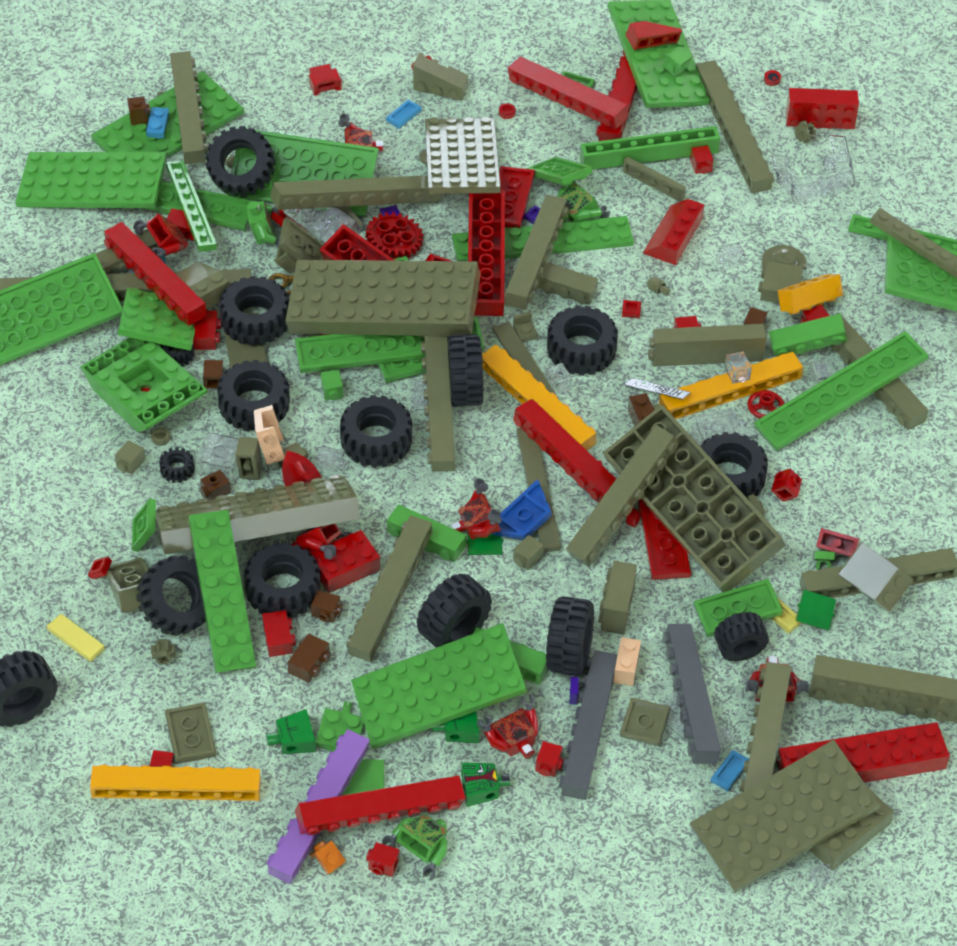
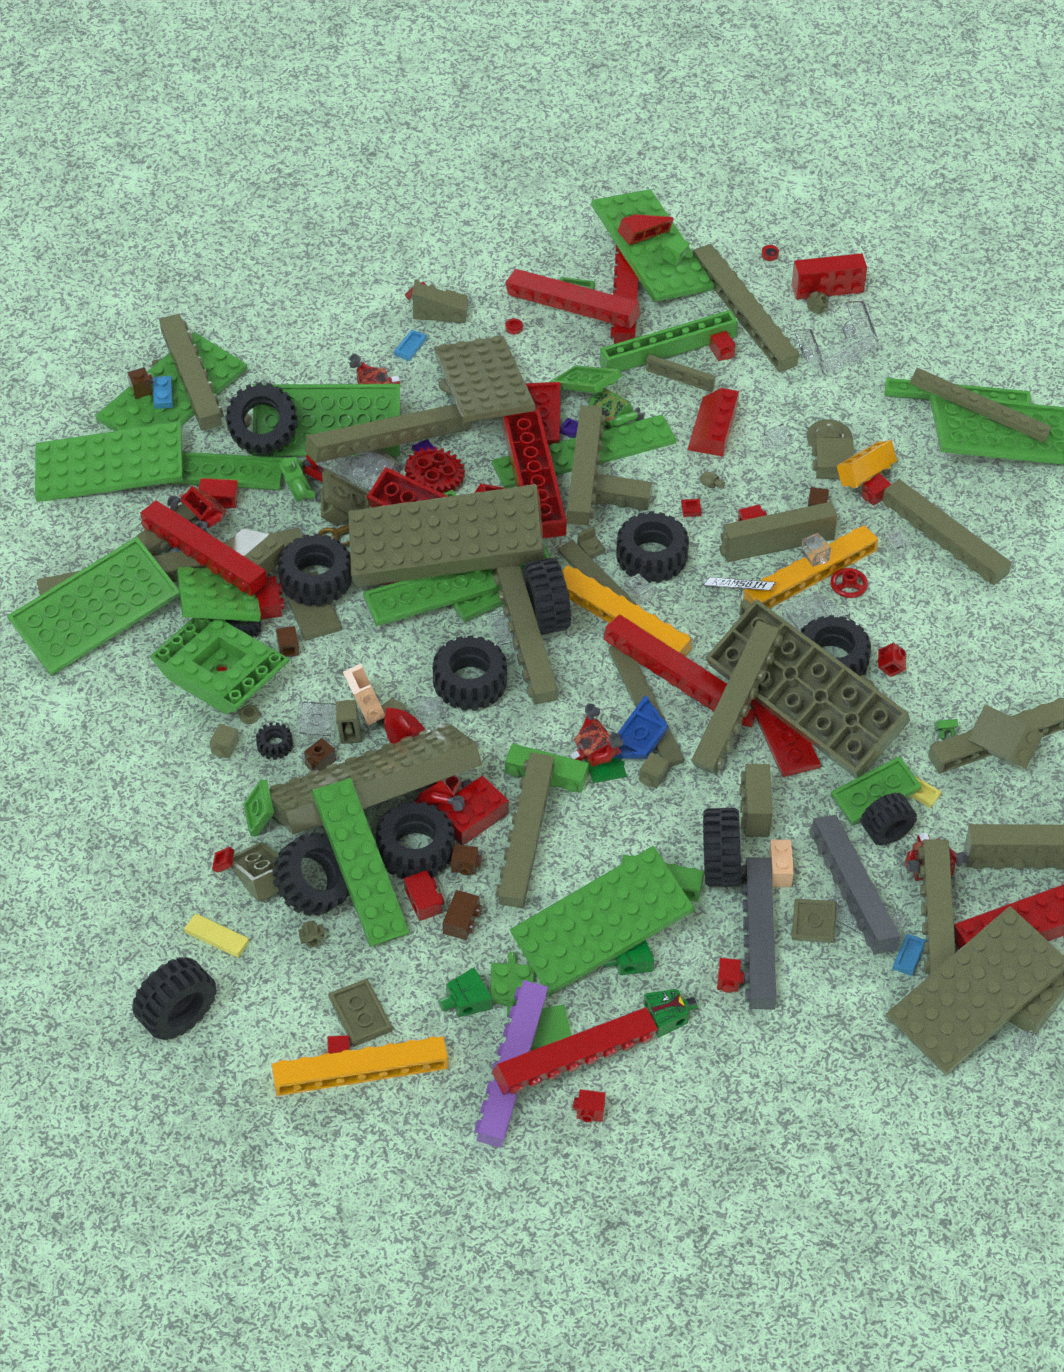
camera: 10 degrees left, 0 degrees up
bright green plate [166,160,217,252] -> none
black tyre [217,360,290,432] -> none
red piece [309,64,342,96] -> none
orange bracket [309,840,346,874] -> none
bright green brick [320,369,343,400] -> none
bright green torso [382,815,448,881] -> none
black tyre [416,574,492,648] -> none
torso [477,694,538,759] -> none
dark purple tile [569,677,579,705] -> none
reddish brown brick [628,393,654,426] -> none
bright green plate [754,331,928,452] -> none
bright green brick [768,313,847,357] -> none
green piece [795,590,836,631] -> none
brick [816,528,861,557] -> none

